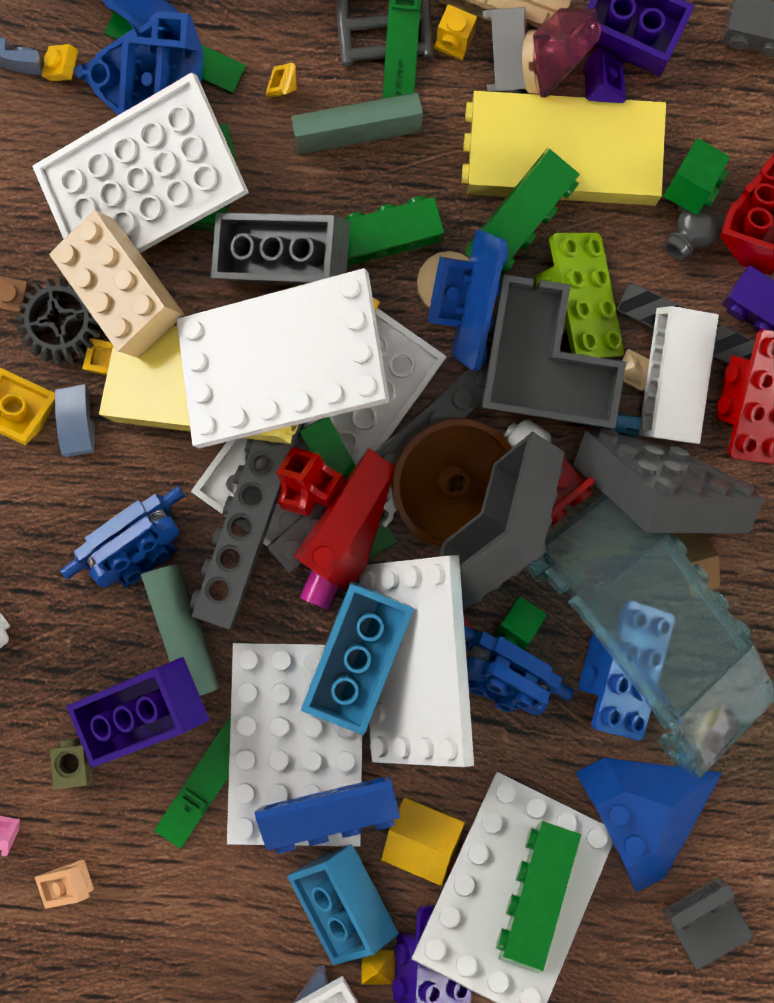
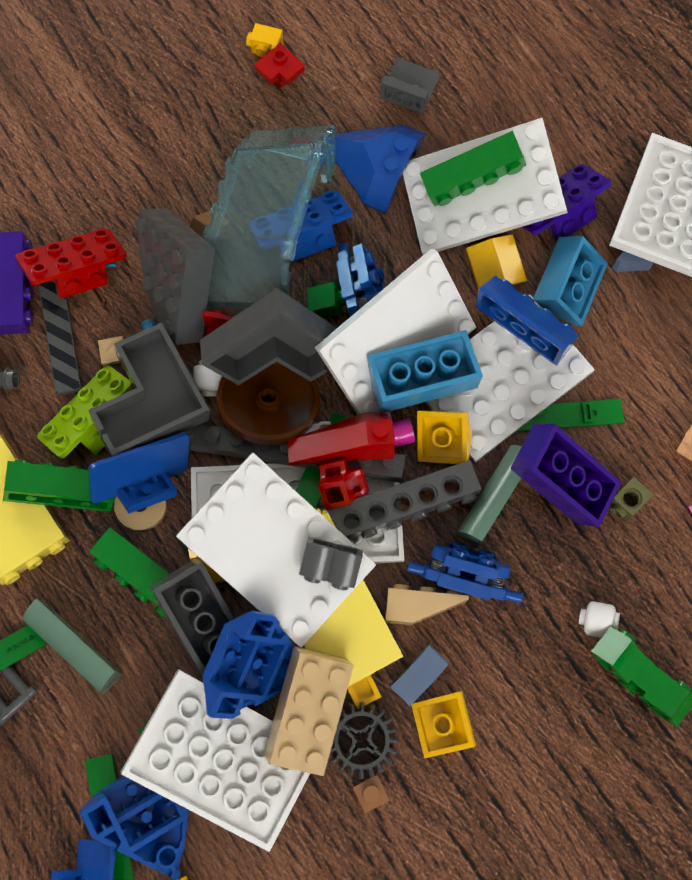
camera: 130 degrees left, 10 degrees down
yellow slope [265,63,297,98] -> none
yellow slope [362,949,395,985] -> none
white brick [638,306,719,444] -> none
none -> blue wedge [203,611,294,719]
none -> dark grey brick [299,537,363,590]
none -> tan slope [385,584,469,625]
none -> yellow slope [417,410,472,464]

